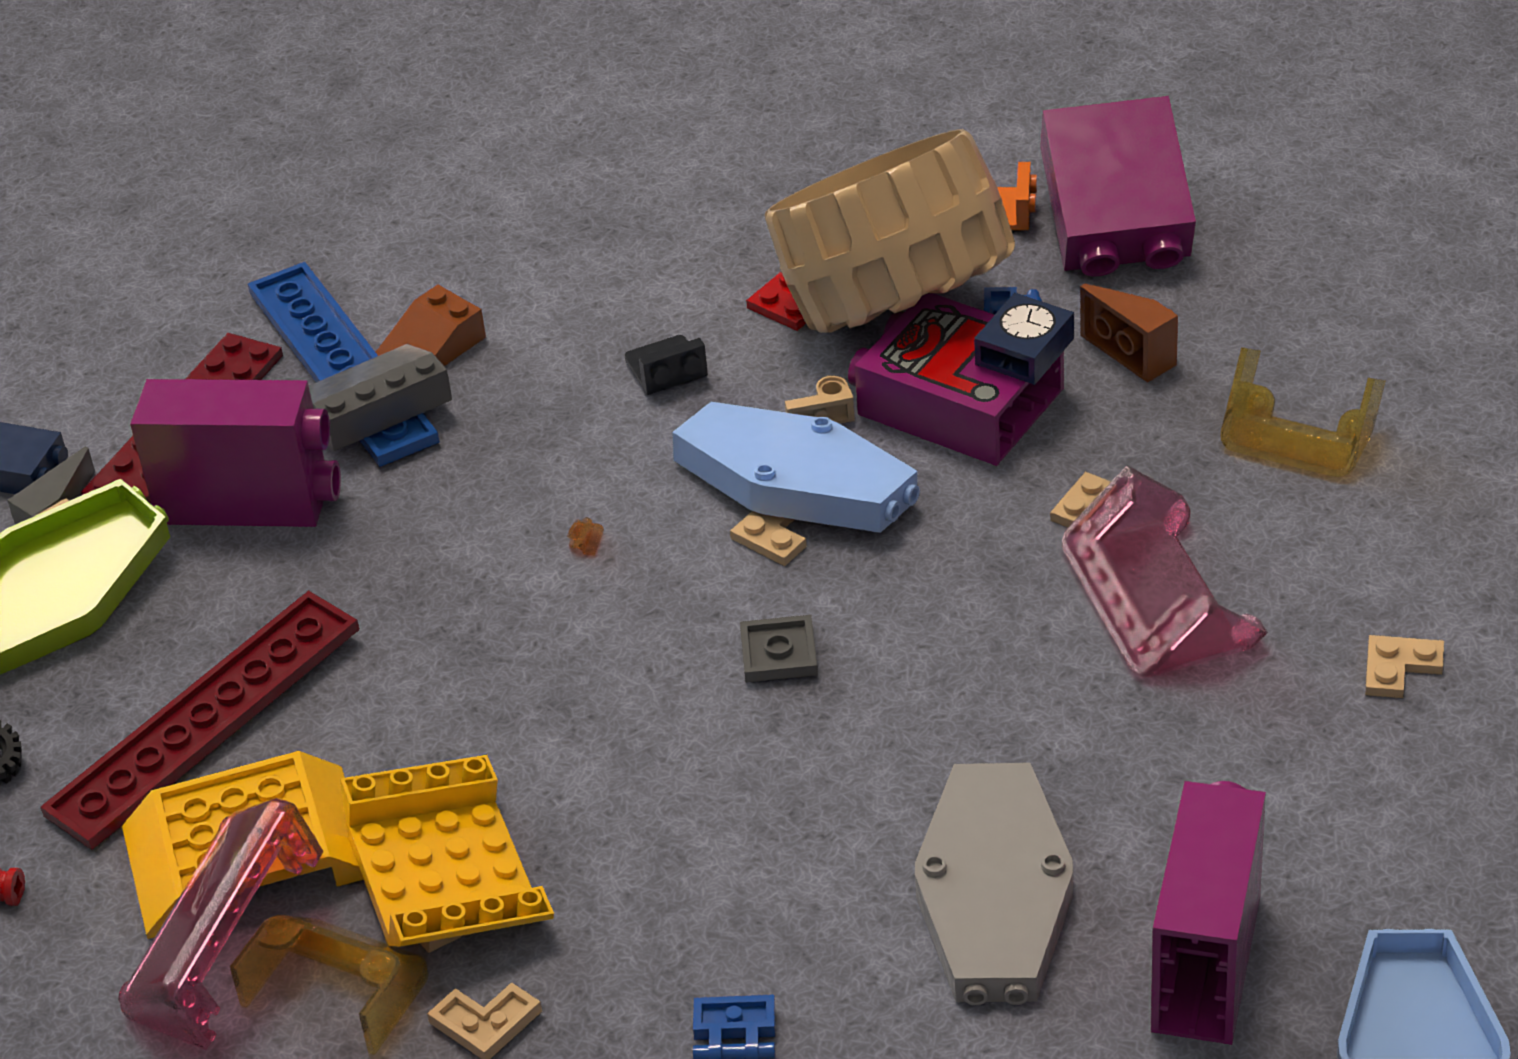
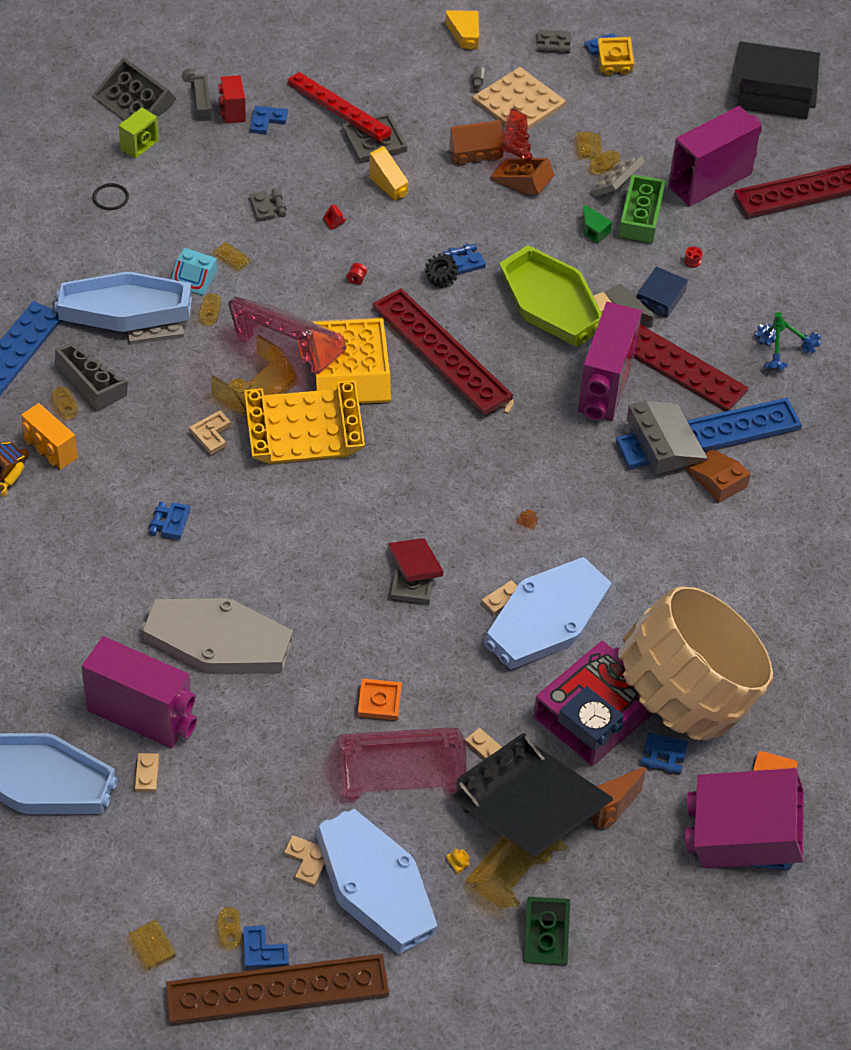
camera: 95 degrees right, 10 degrees up
black bracket [625,335,708,395] -> none
tan plate [785,376,855,424] -> none
none -> tan plate [135,753,159,793]
none -> light blue container [316,809,438,955]
none -> orange plate [358,679,402,720]
none -> dark red tile [388,538,444,582]
none -> yellow plate [446,849,470,874]
none -> black door [452,733,613,858]
none -> dark green slope [524,897,570,965]
none -> blue plant [754,312,821,370]

